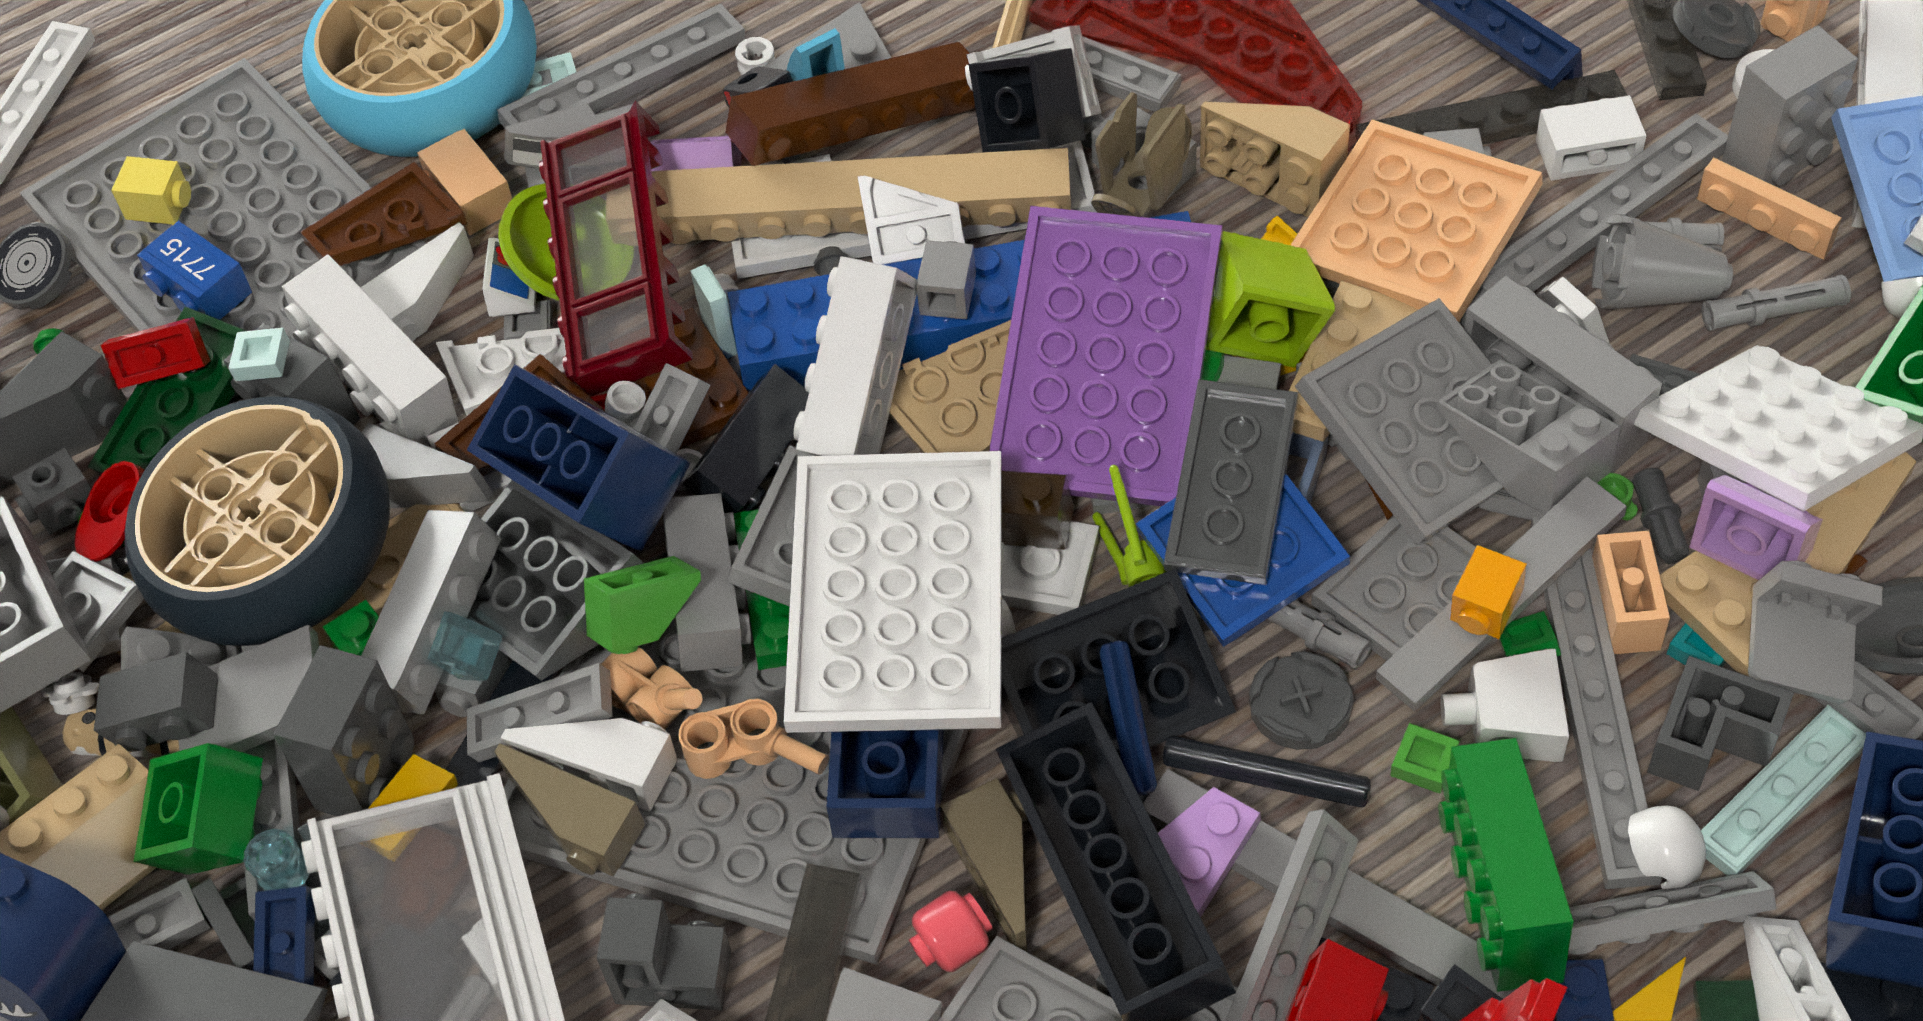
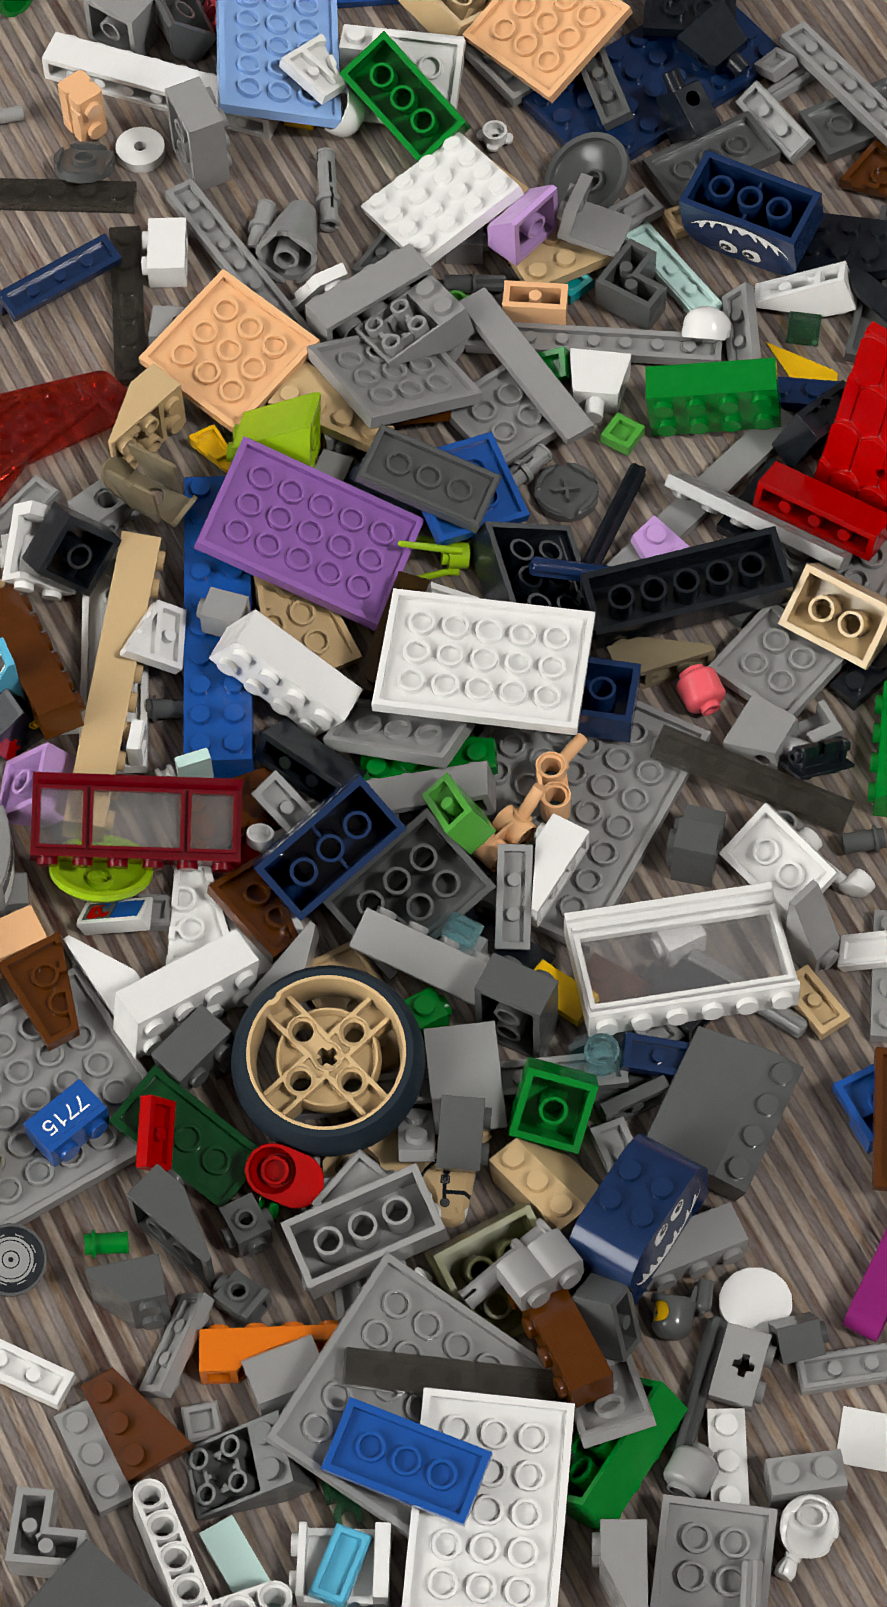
camera: 85 degrees left, 5 degrees up
light aqua plate [229,328,290,381] -> none
dark tan slope [494,743,645,877] -> none
light orange brick [1450,545,1527,639] -> none
light nougat plate [1697,157,1842,260] -> none
none -> white tile [126,719,148,767]

